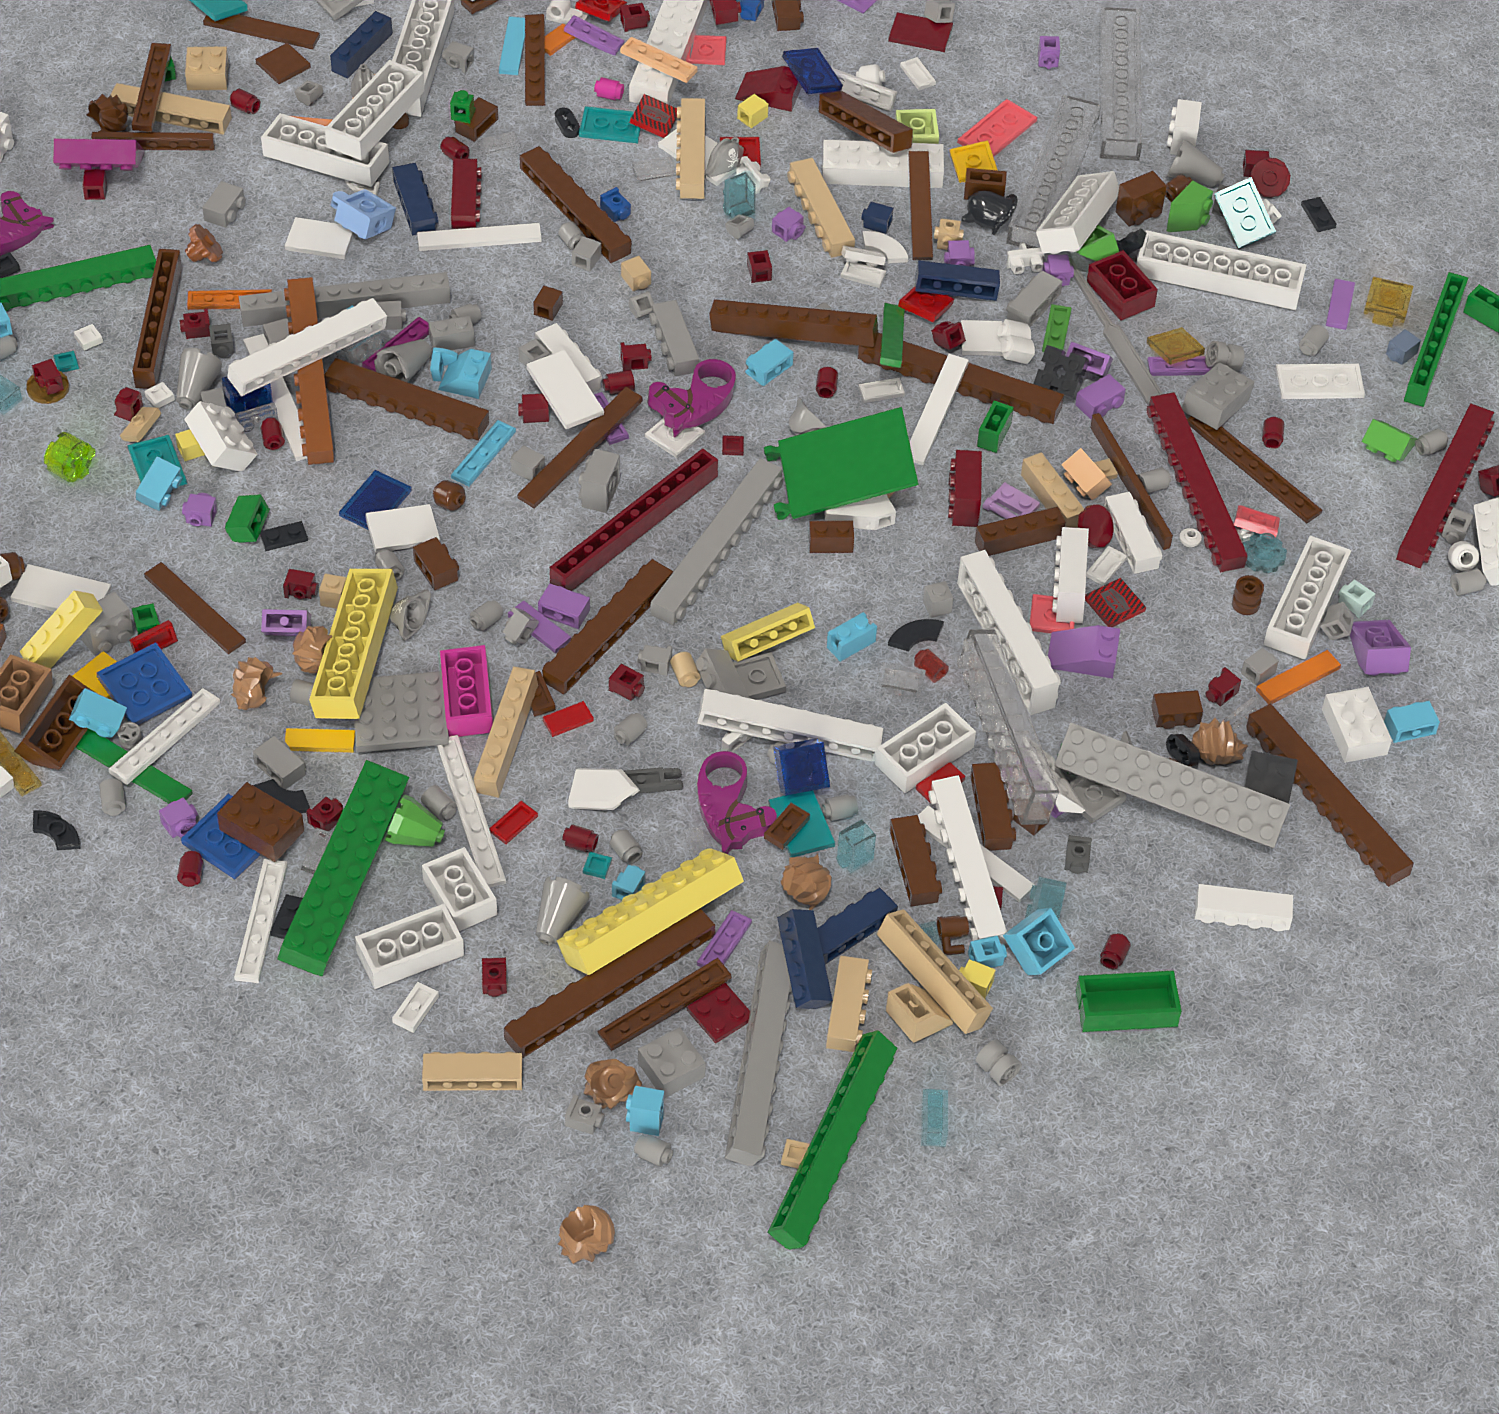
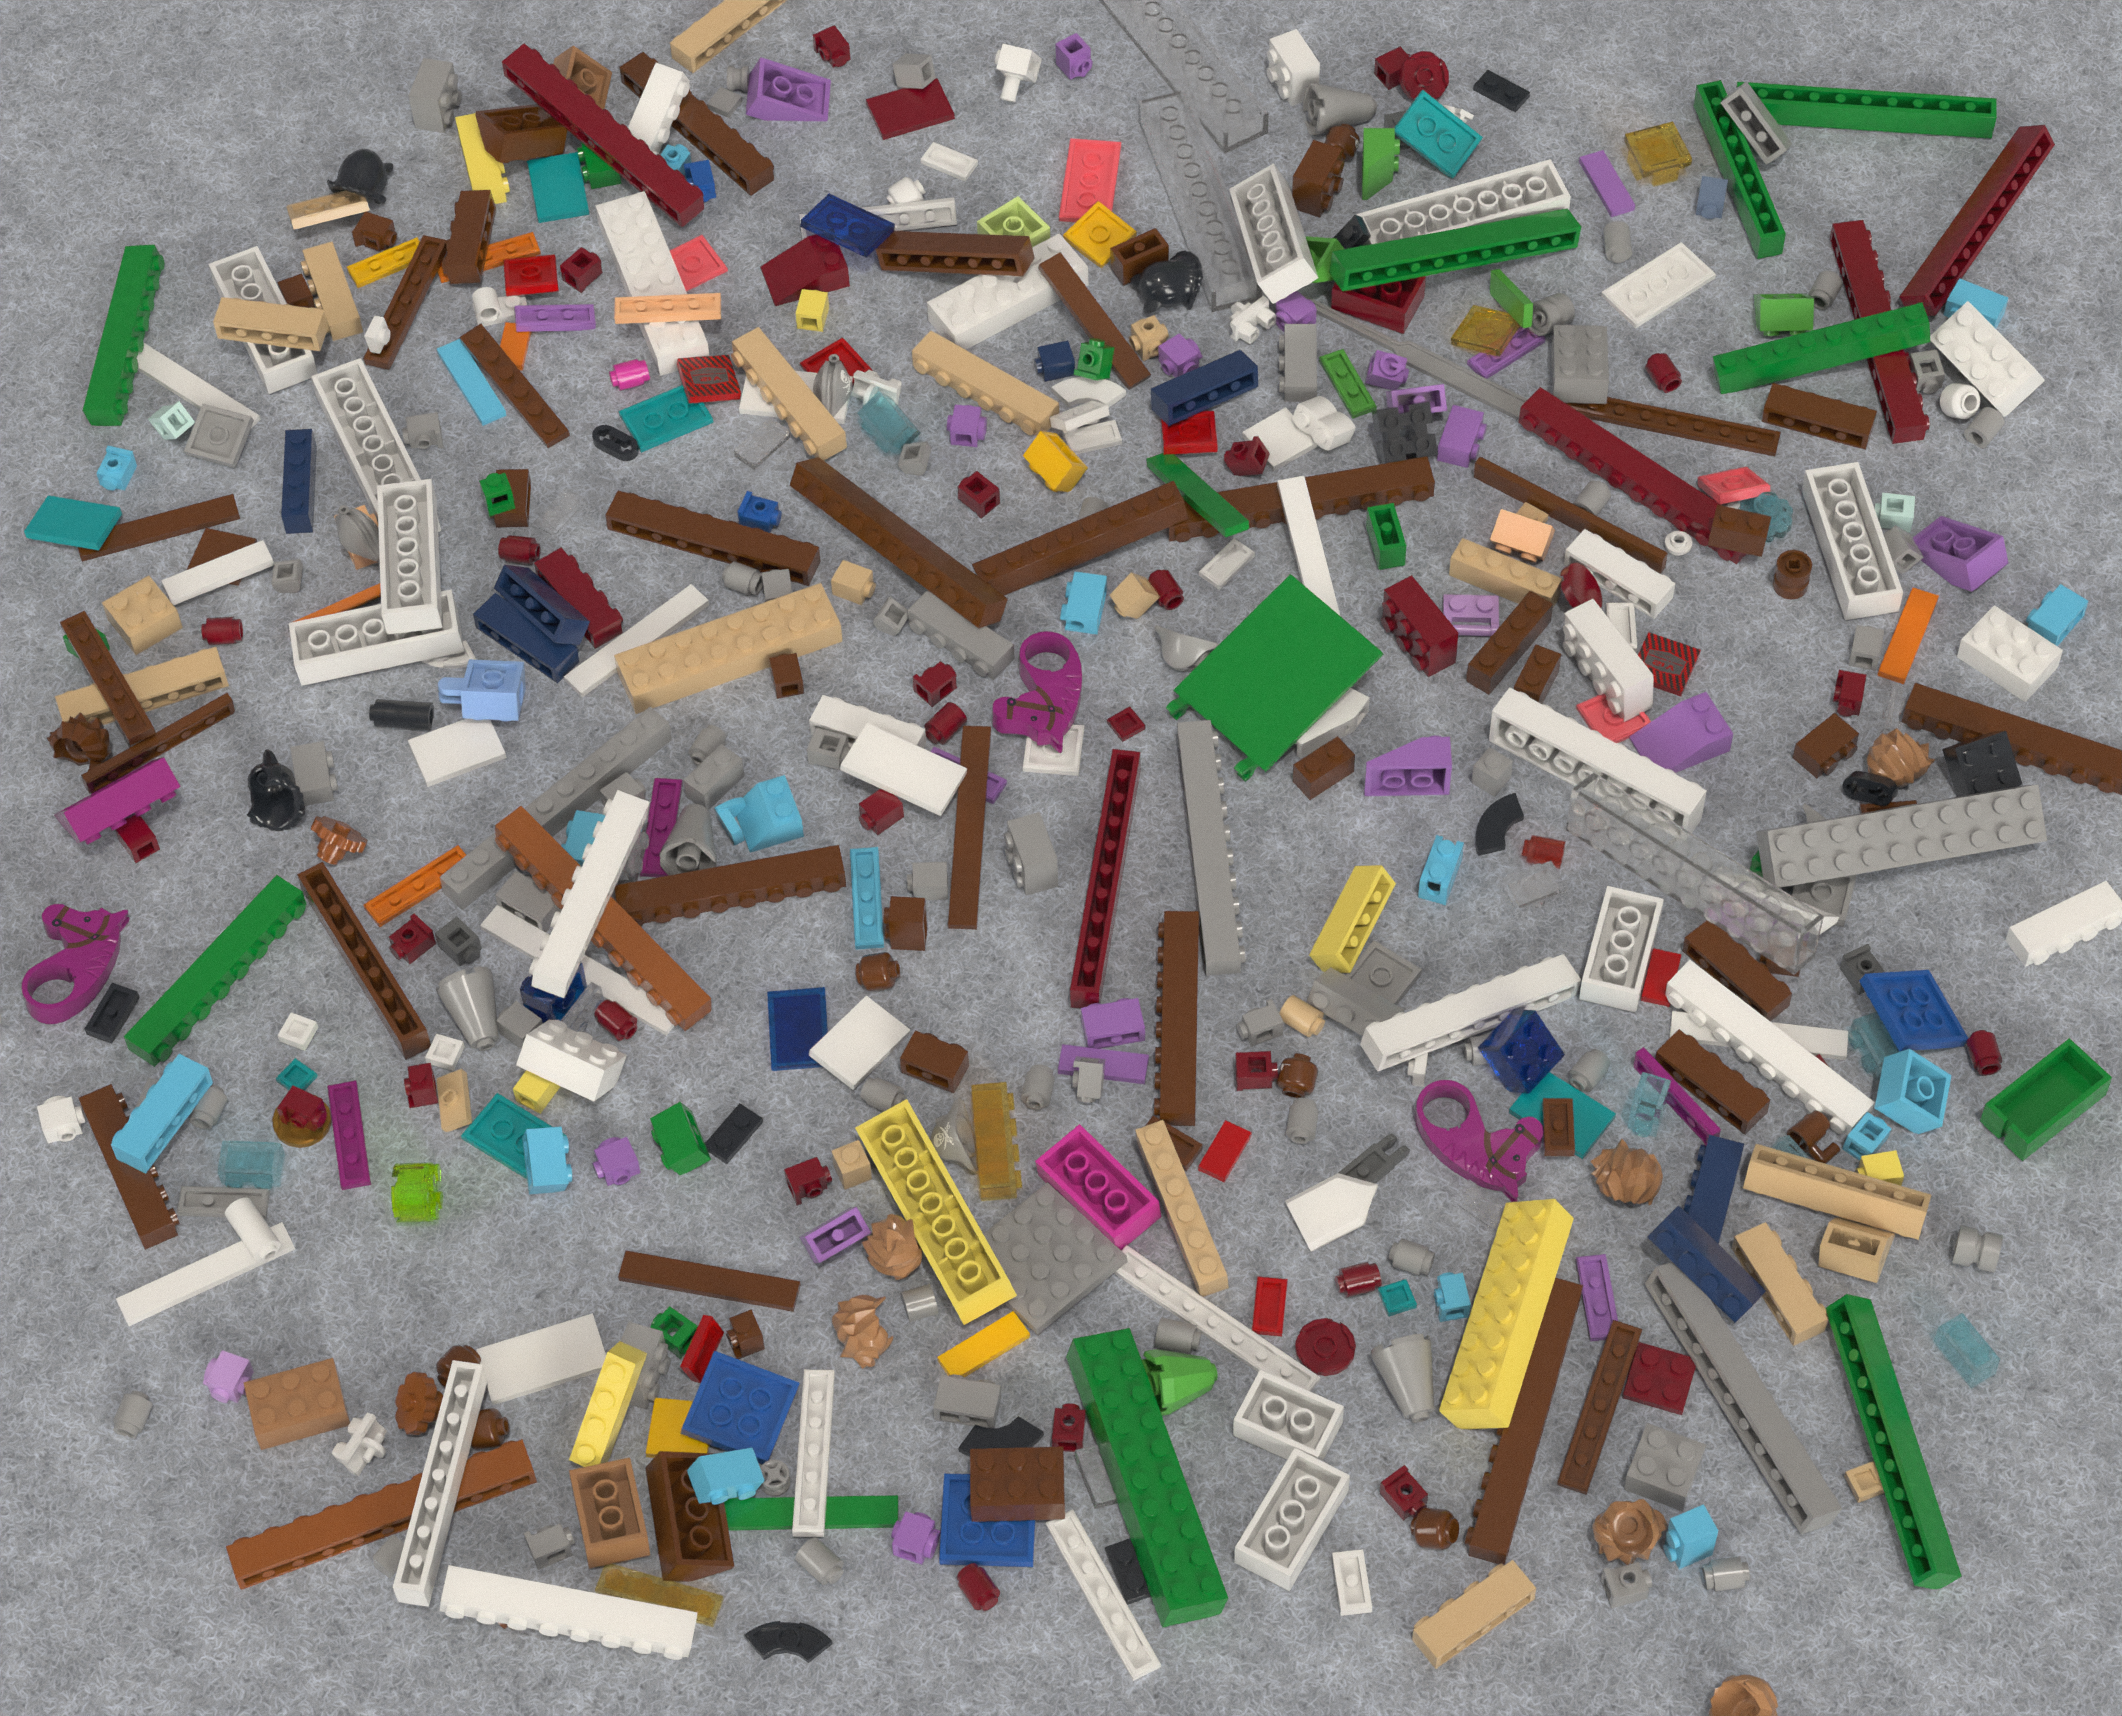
camera: 30 degrees left, 5 degrees up
none -> white tile [161,540,274,605]
none -> black hair [247,749,305,831]
none -> magenta tile [327,1080,371,1190]
none -> black brick [369,699,434,730]
none -> dark blue brick [494,564,590,645]
none -> tan brick [614,583,843,714]
none -> reddish brown brick [726,1309,765,1360]
none -> reddish brown brick [790,457,1008,628]
none -> reddish brown piece [883,896,928,951]
none -> clear yellow brick [971,1082,1022,1201]
none -> white brick [995,44,1042,103]
none -> yellow brick [1023,431,1088,492]
none -> green brick [1074,338,1115,381]
none -> tan brick [1109,572,1160,619]
none -> reddish brown head [1277,1053,1318,1098]
none -> dark red tile [1295,1318,1356,1376]
none -> green brick [1329,208,1582,291]
none -> medium lavender slope [1364,735,1452,796]
none -> medium lavender brick [1365,350,1409,390]
none -> reddish brown head [1410,1507,1459,1550]
none -> bright green tile [1490,269,1533,328]
none -> reddish brown brick [1514,644,1561,704]
none -> magenta tile [1633,1047,1721,1146]
none -> reddish brown brick [1708,505,1771,557]
none -> green brick [1712,302,1931,394]
none -> light grey brick [1720,81,1792,165]
none -> reddish brown brick [1762,383,1877,450]
none -> blue plate [1859,970,1968,1052]

